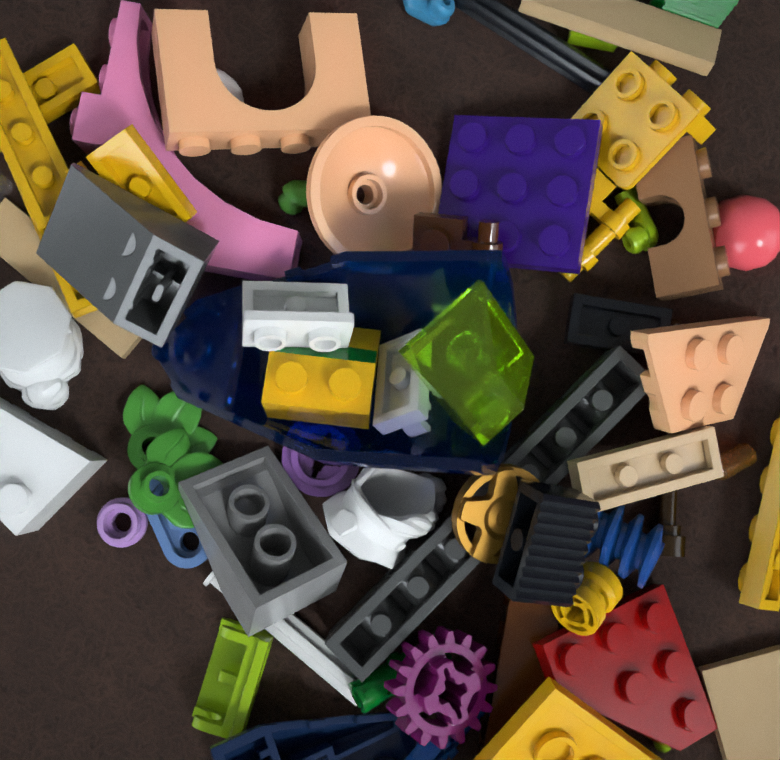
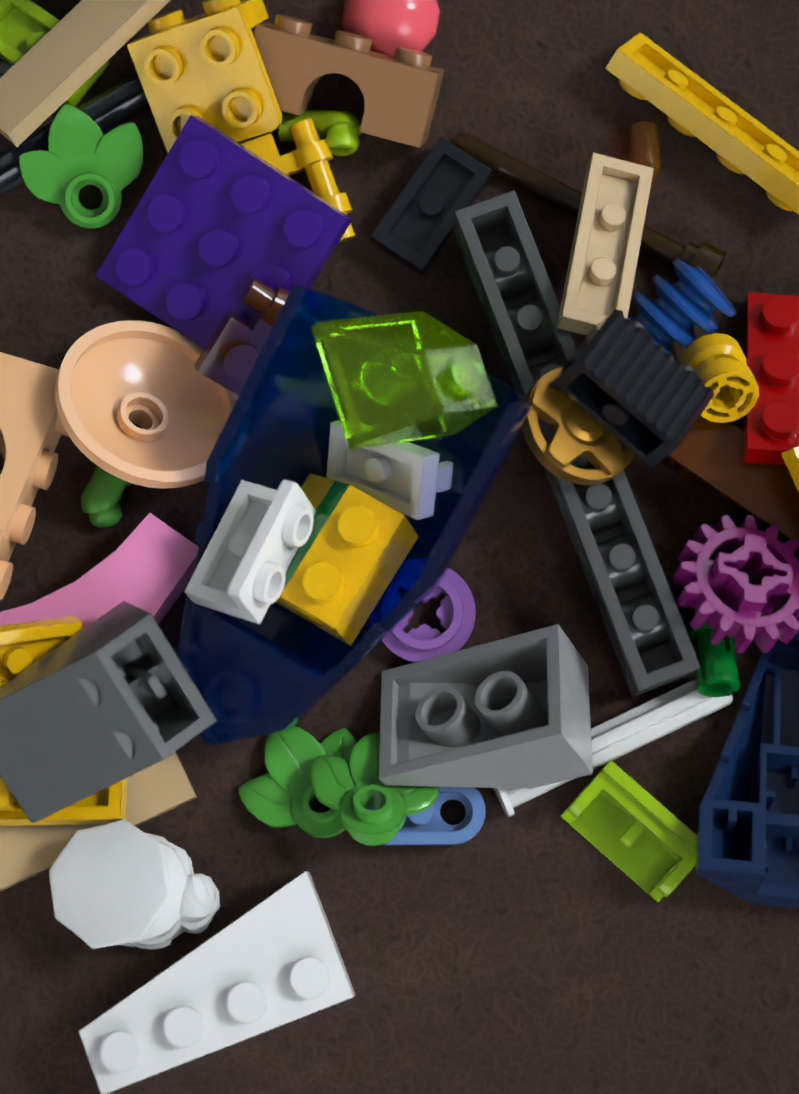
camera: 65 degrees left, 5 degrees down
lavender plate [97,497,148,548] -> none
white piece [323,460,447,569] -> none
light nougat wing [630,316,770,433] -> none
none -> bright green plate [19,104,143,229]

